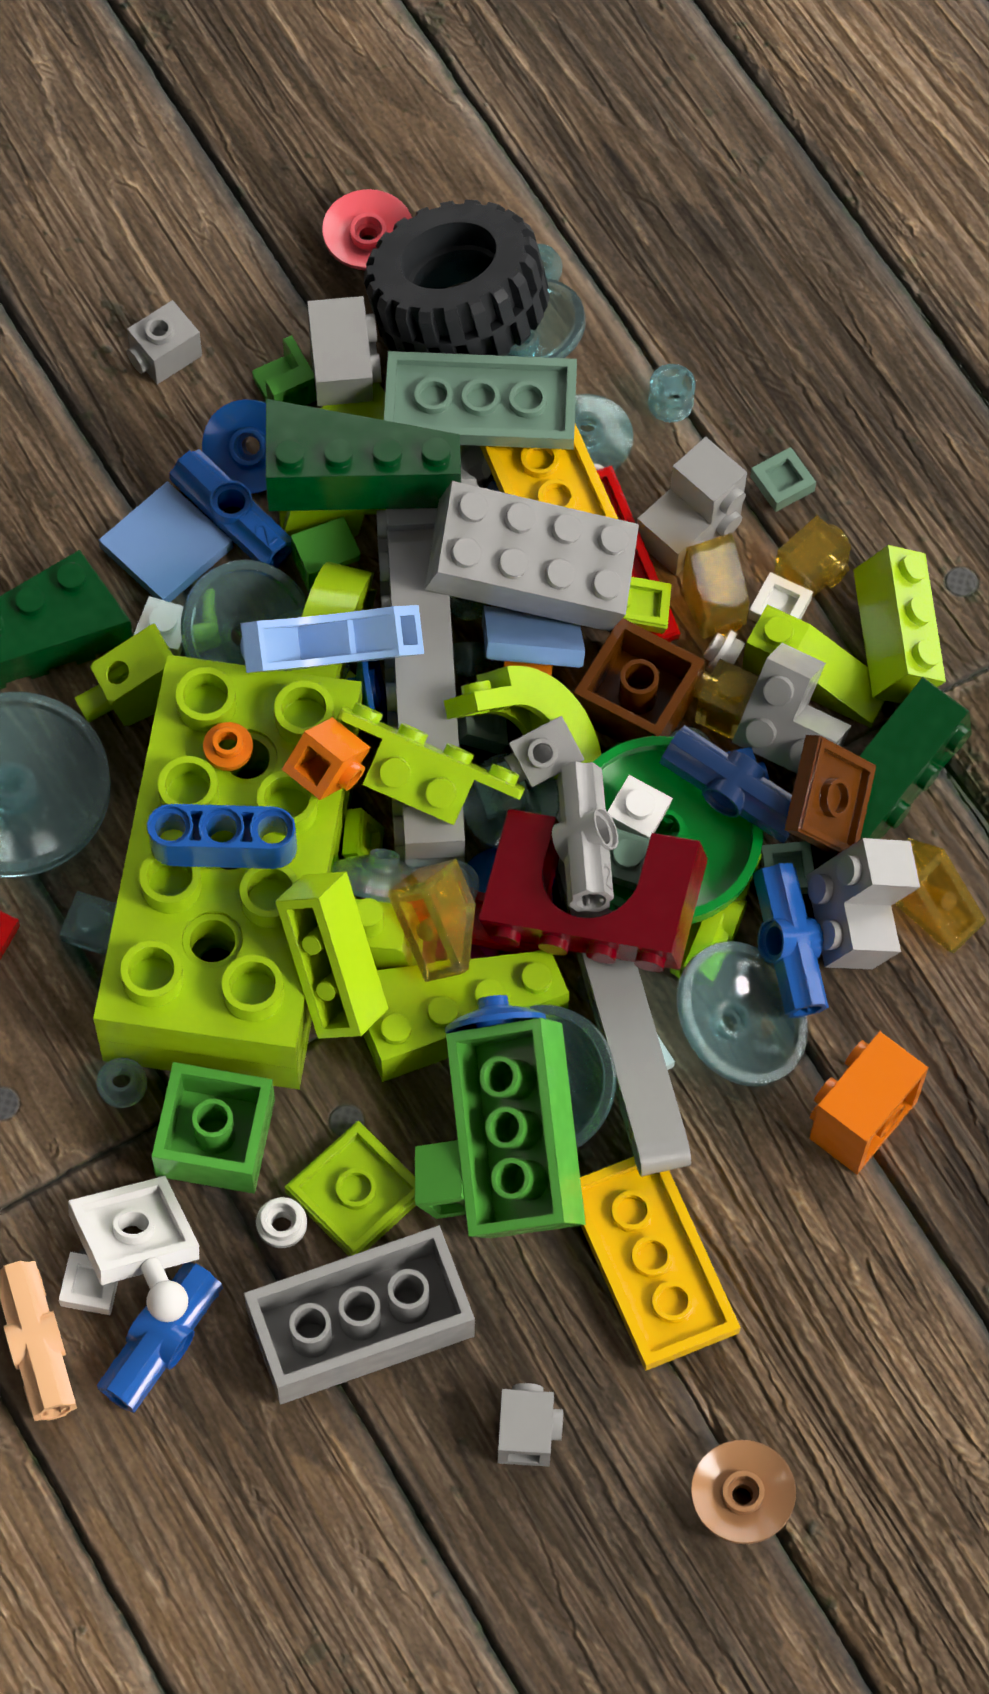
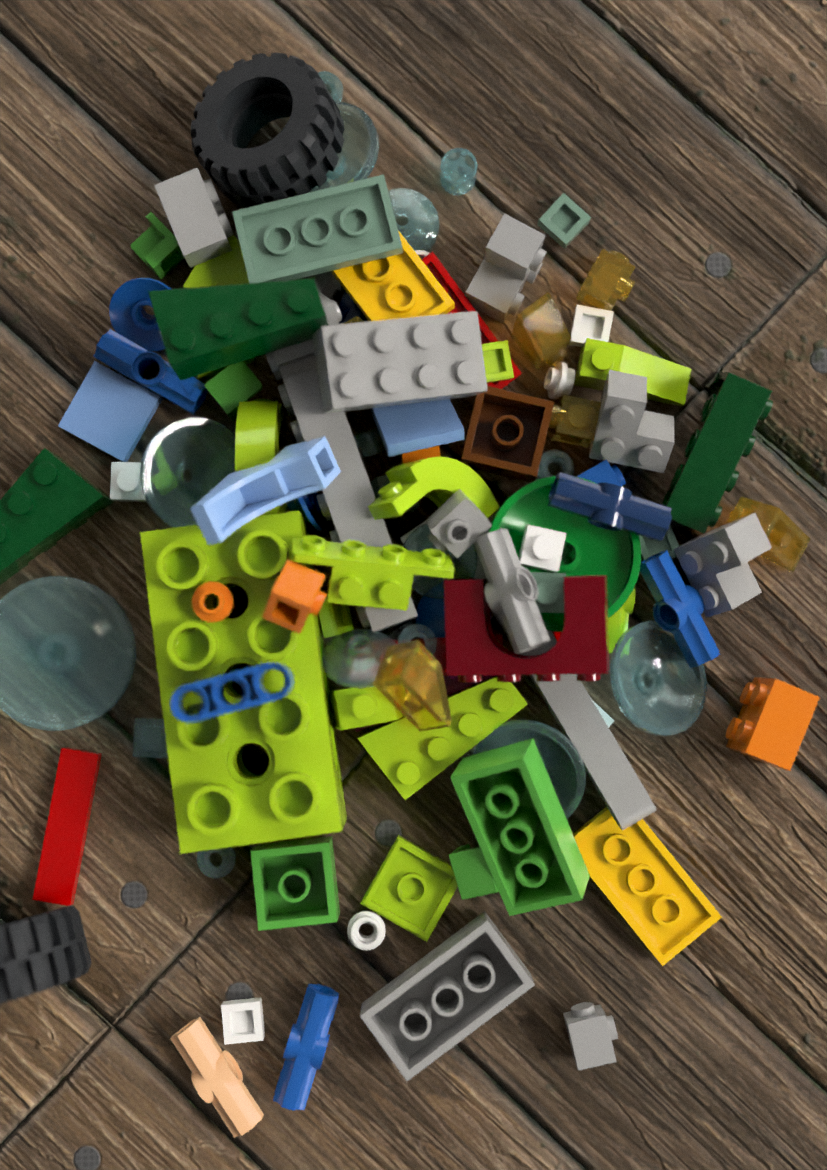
camera: 15 degrees left, 20 degrees up
white plate [68,1176,199,1322] -> none
lime torso [75,623,173,726] -> none
light grey brick [126,300,202,384] -> none
lime brick [275,871,389,1039] -> none
coral dish [323,189,412,270] -> none
blue dish [445,995,546,1033] -> none
medium nougat dish [691,1440,796,1544] -> none
reddish brown tile [784,735,876,856] -> none
lime brick [853,545,946,703] -> none

